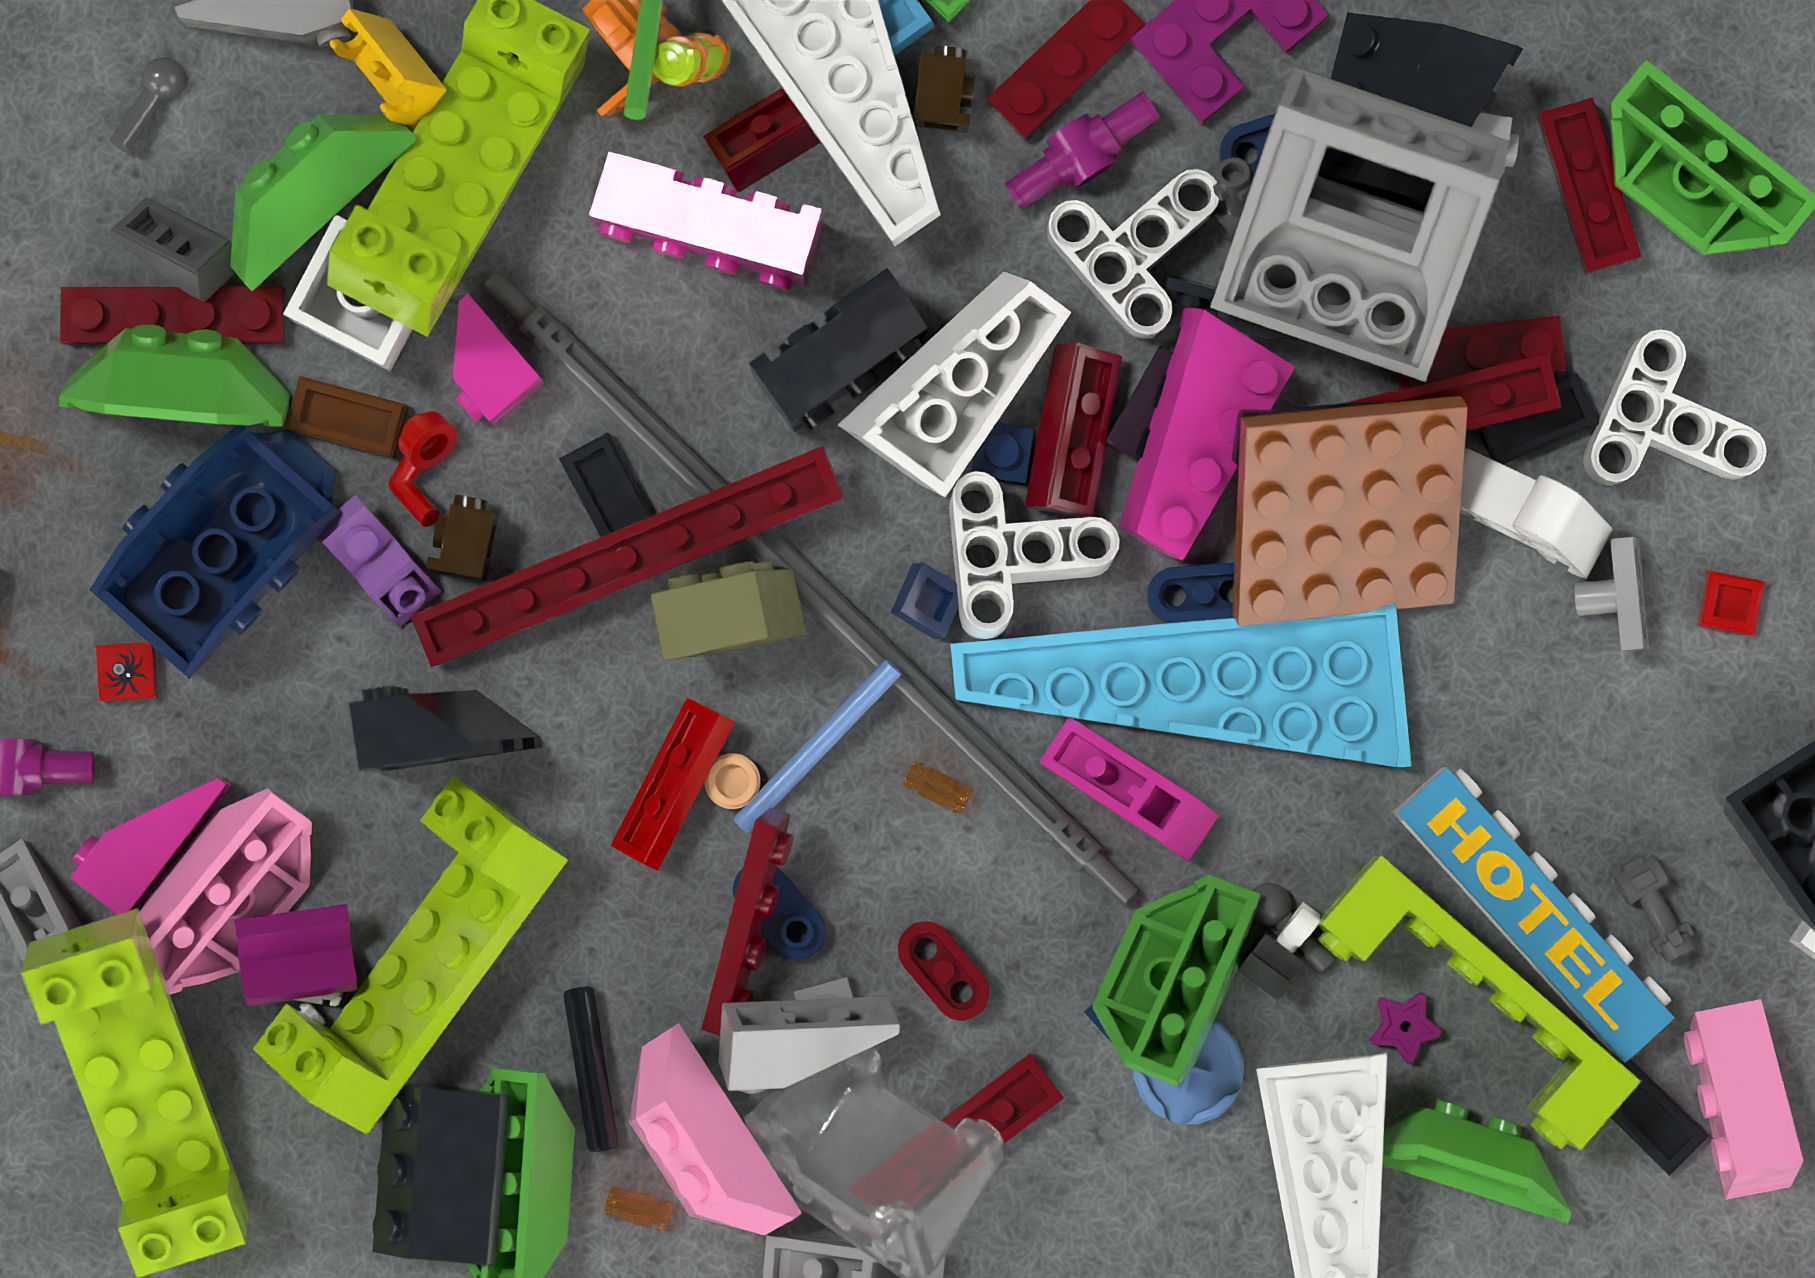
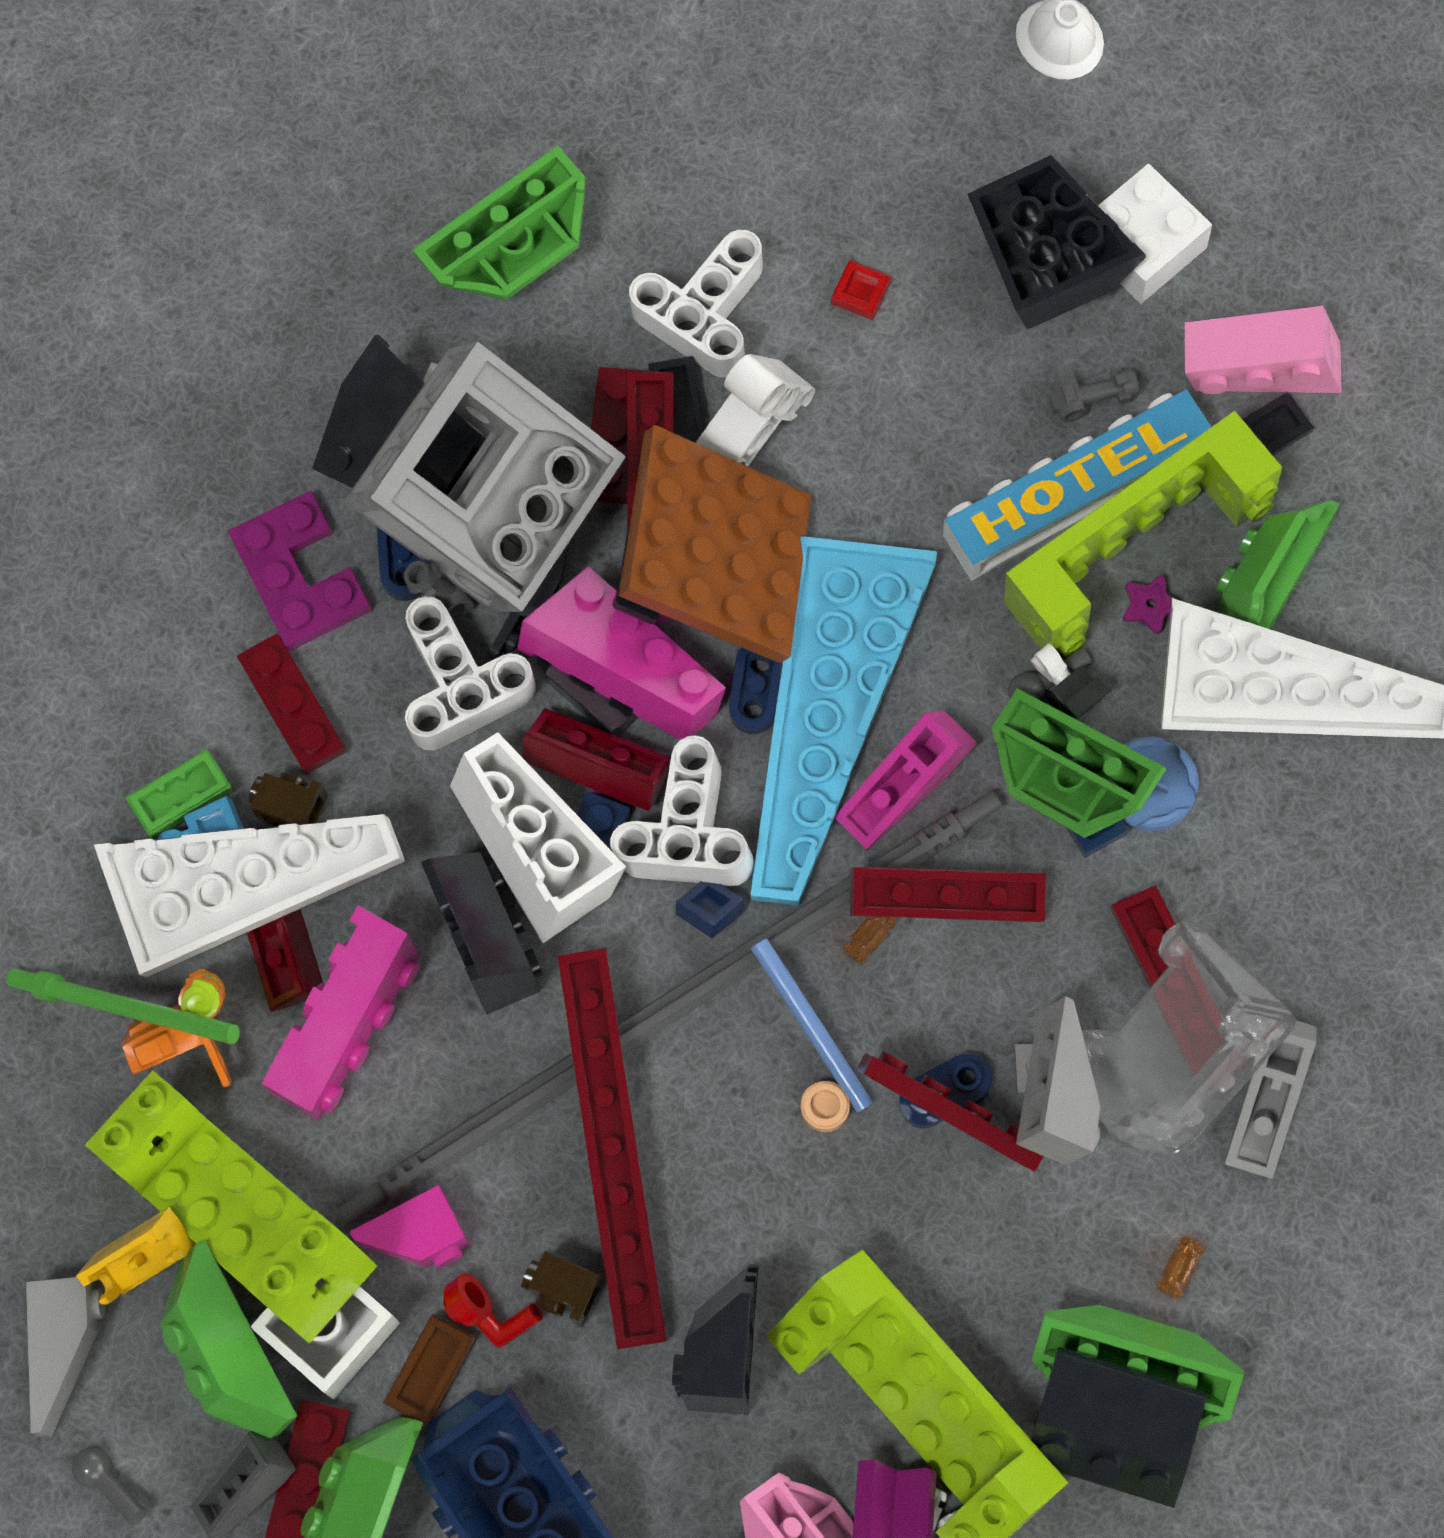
camera: 70 degrees left, 15 degrees down
medium lavender slope [318,495,441,628] -> none
black tile [559,433,652,537] -> none
black axle [563,986,618,1152] -> none
red plate [610,697,735,871] -> none
bright pink wedge [629,1023,802,1235] -> none
olive brick [650,561,807,661] -> none
dark red plate [898,921,989,1021] -> none
magenta pin [1004,91,1161,211] -> none
dark red plate [1537,97,1641,275] -> none
light grey tile [1574,537,1649,651] -> none
none -> dark red plate [850,867,1046,922]

